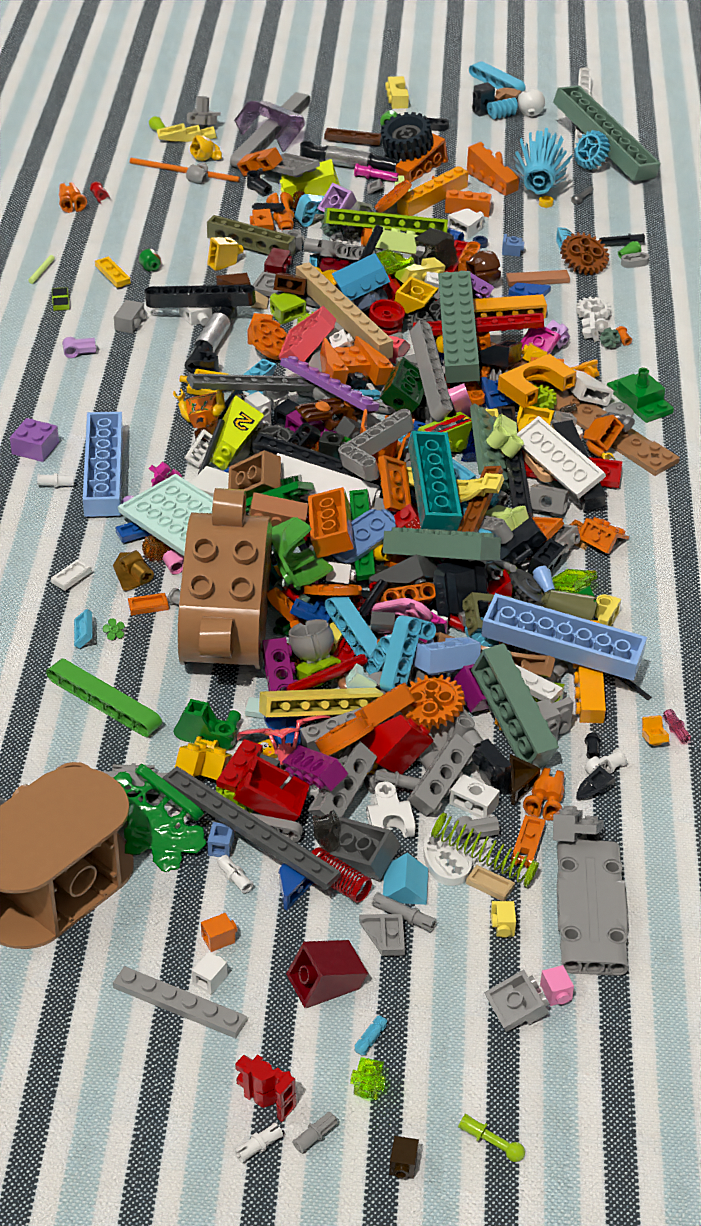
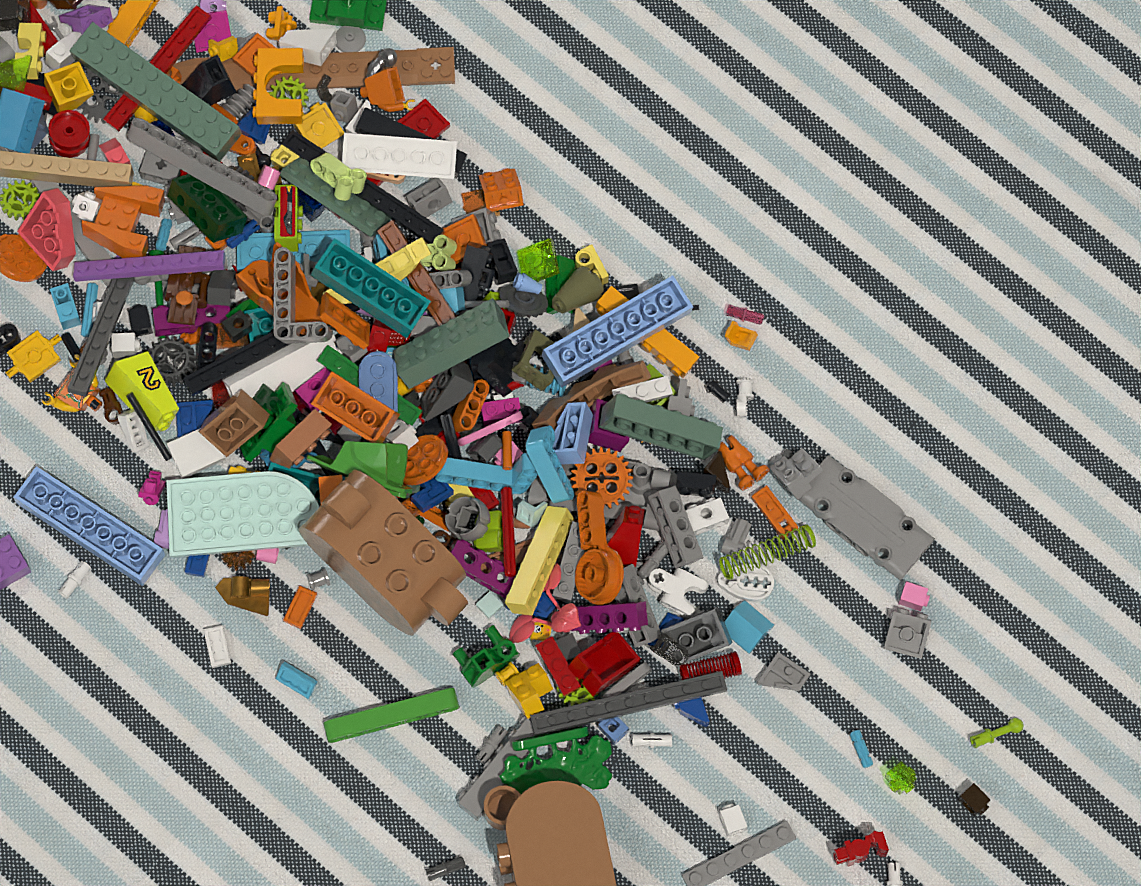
camera: 55 degrees left, 30 degrees up
bright green plant [102,618,125,640] -> none
orange brick [201,913,237,952] -> none
dark red slope [286,940,368,1008] -> none
light grey axle [292,1112,337,1153] -> none
black brick [346,372,368,390] -> none
light grey pin [372,892,437,932] -> none
tan tile [466,865,515,901] -> none
light yellow brick [490,901,516,937] -> none
black plate [576,766,616,800] -> none

